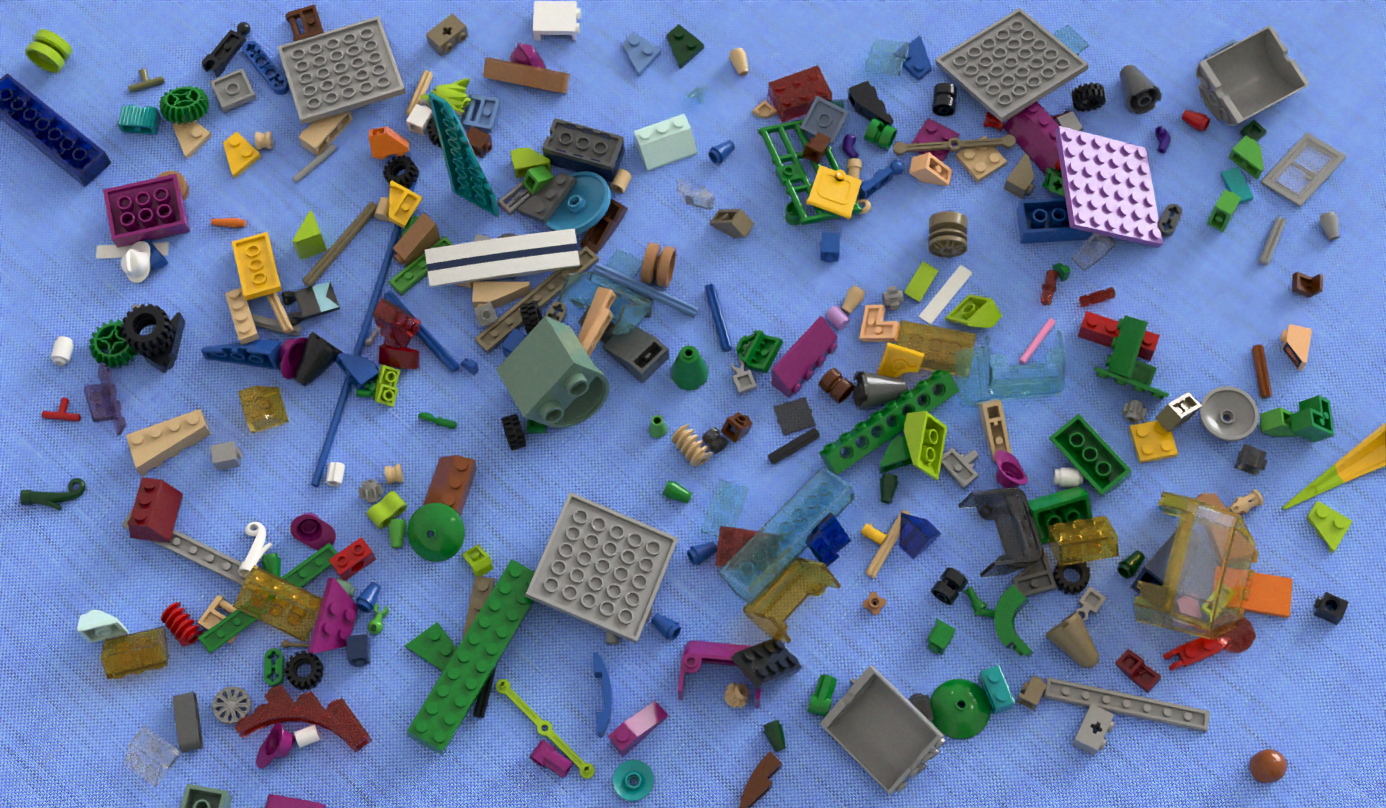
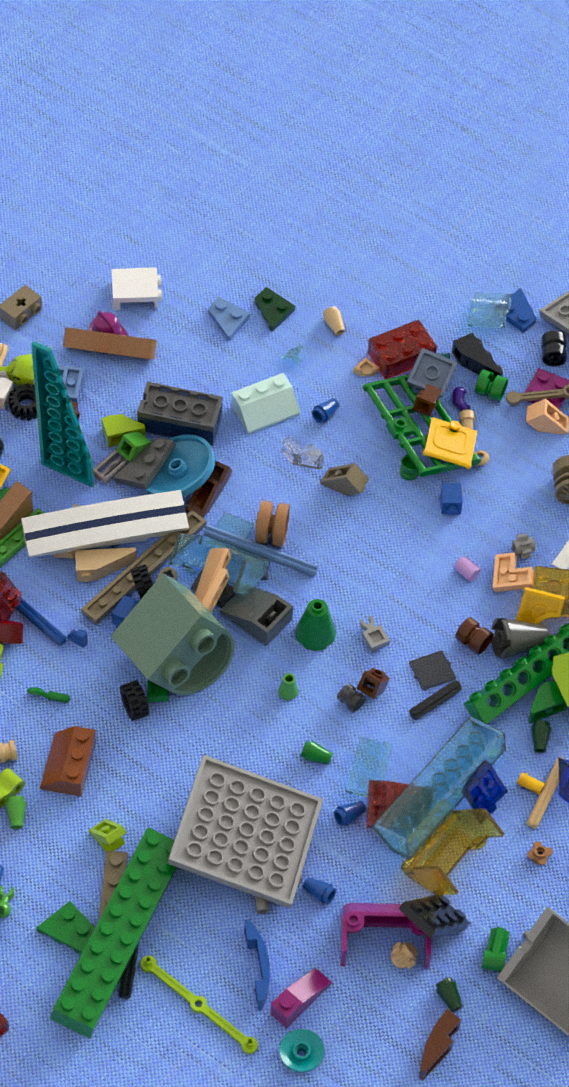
camera: 10 degrees left, 10 degrees down
green dish [407,503,465,562] -> none
light grey bracket [474,302,498,327] -> none
magenta piece [529,740,573,778] -> none
tan piece [610,169,631,194] -> none
tan piece [671,424,713,467] -> none
blue axle [705,284,732,352] -> none
green slope [736,330,783,374] -> none
magenta slope [771,316,838,398] -> none
tan cone [841,285,865,315] -> none
blue plate [859,161,904,199] -> none
lime slope [904,261,939,302] -> none

